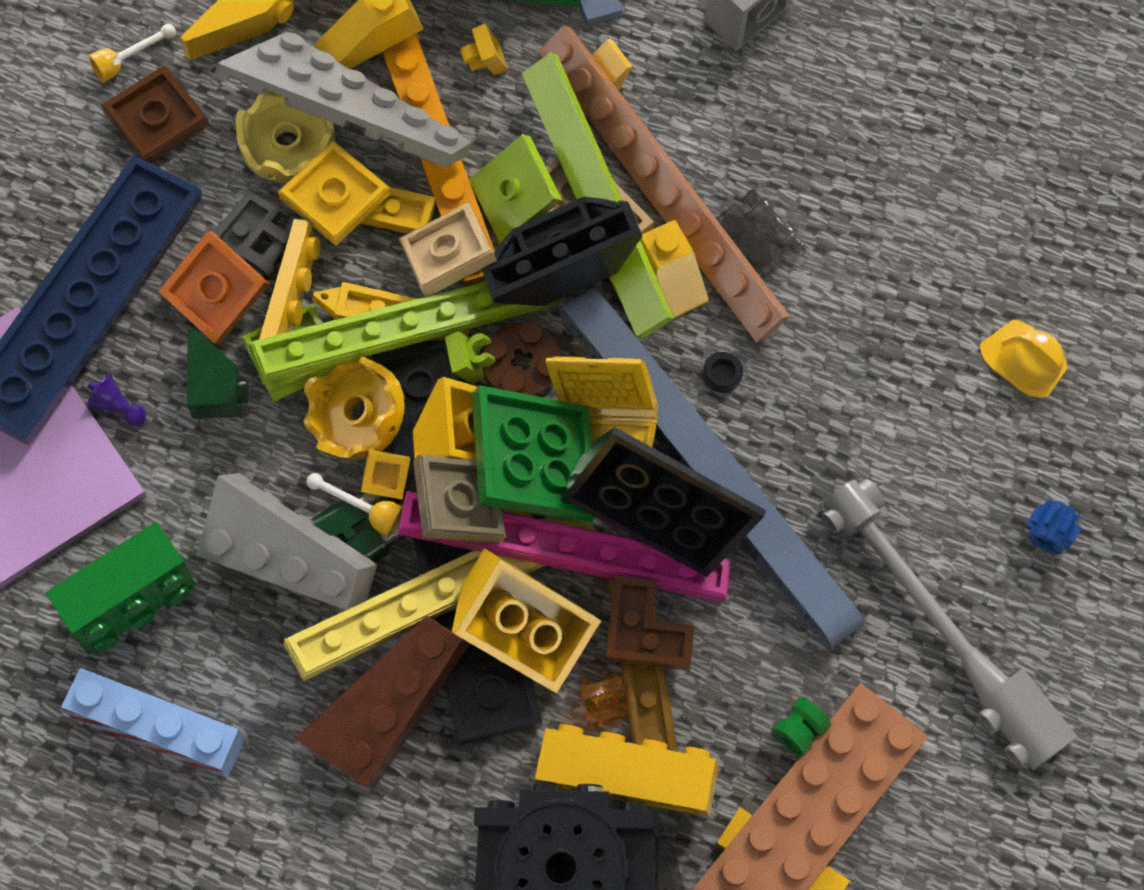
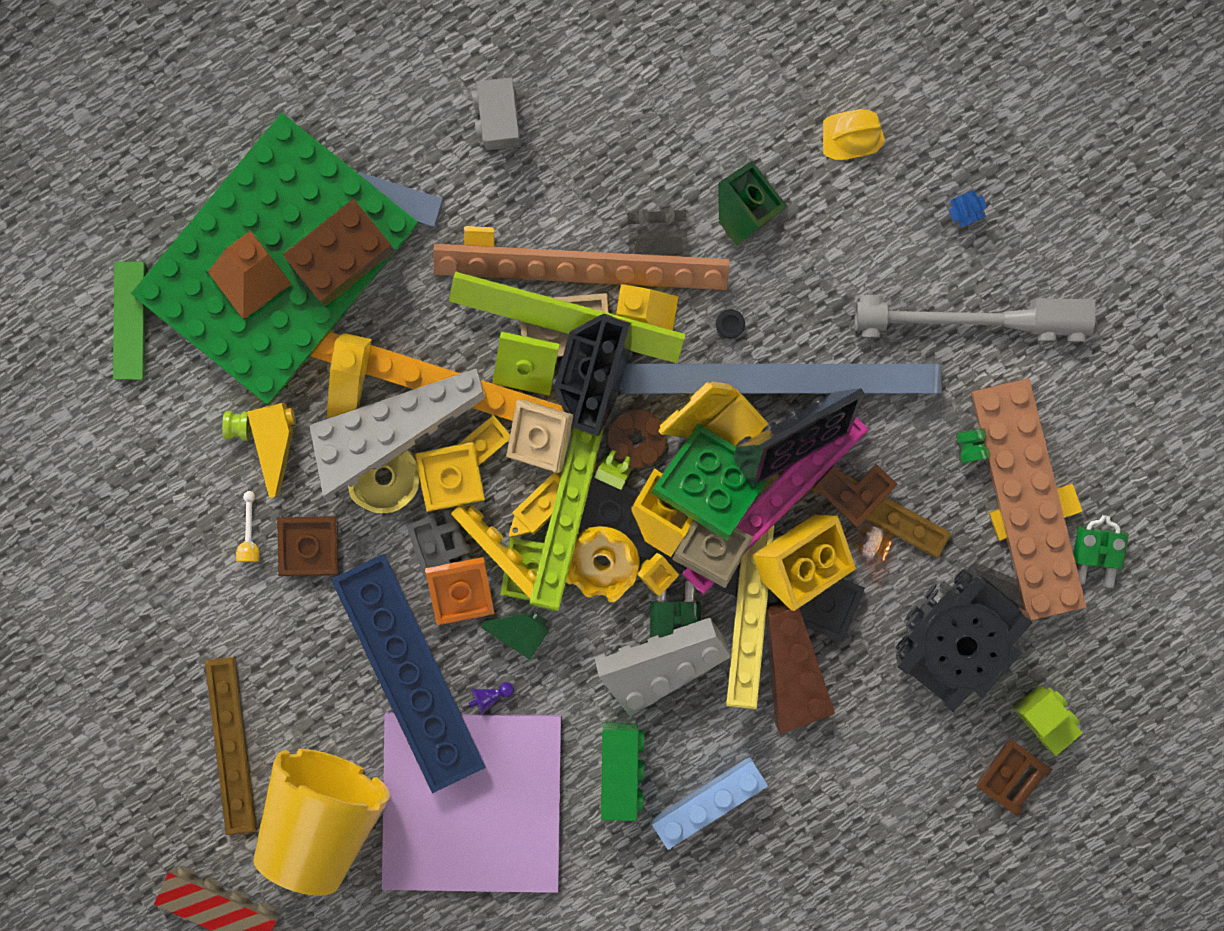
camera: 55 degrees left, 20 degrees up
hinge [306,473,403,537] -> none
yellow tile [460,23,509,75] -> none
yellow brick [535,724,719,818] -> none
none -> dark green slope [718,161,788,245]

